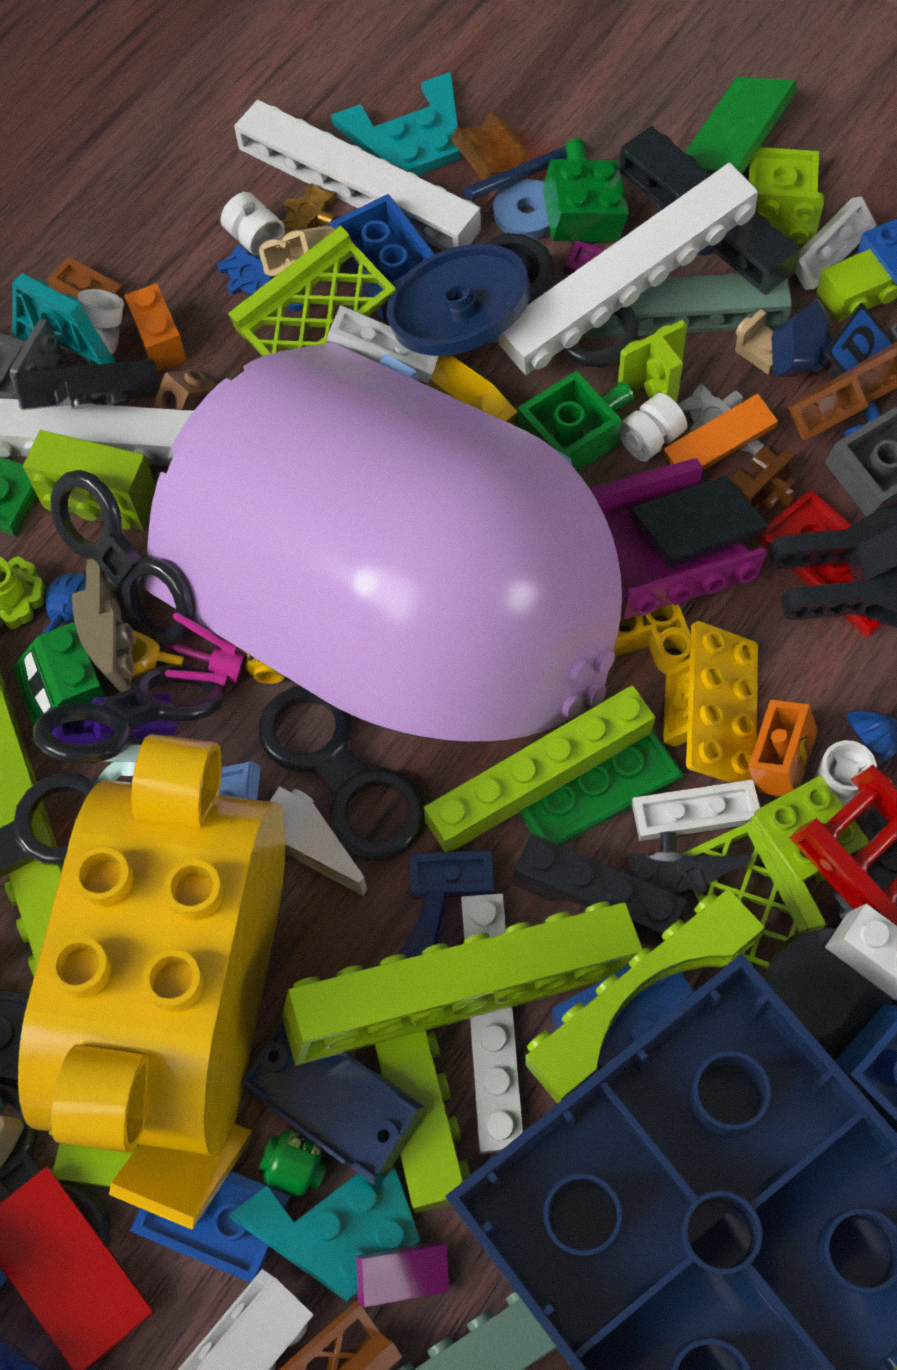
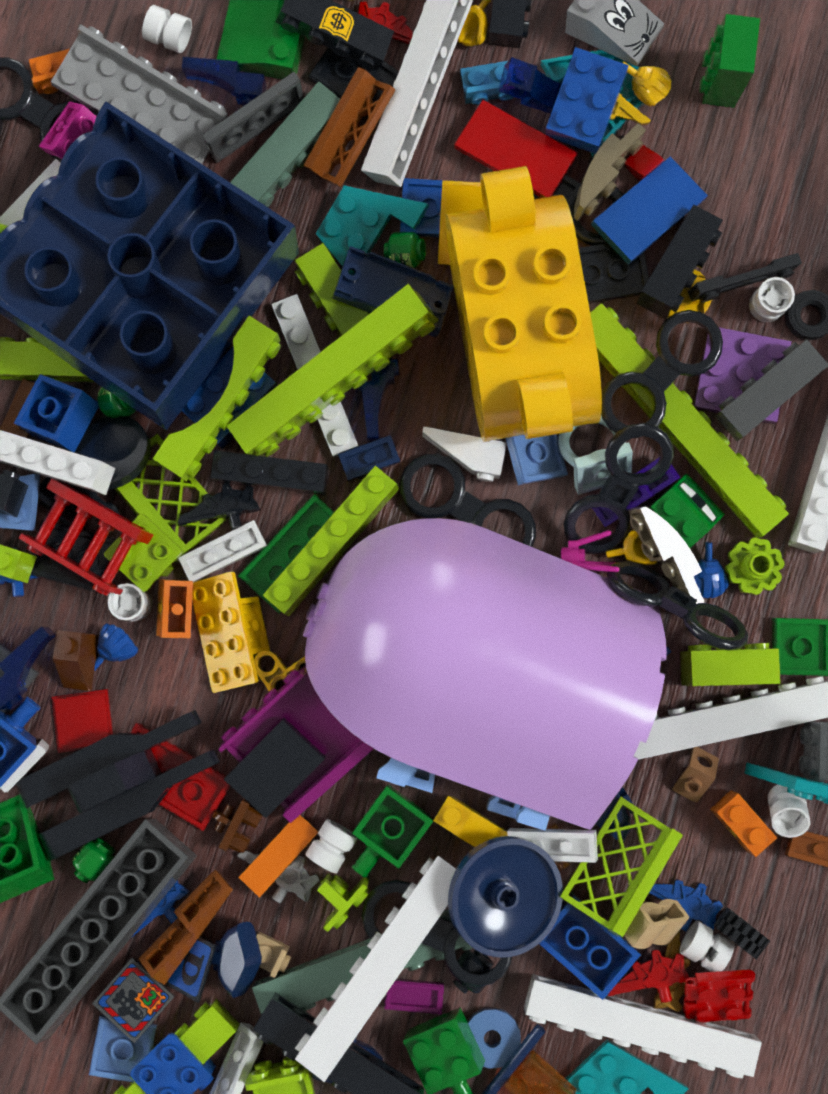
camera: 160 degrees right, 20 degrees up
black bracket [13,359,160,410] -> none
magenta tile [356,1242,449,1307] -> none
none -> red piece [607,950,689,1003]
none -> red plate [683,970,755,1023]
none -> black tyre [713,907,770,960]

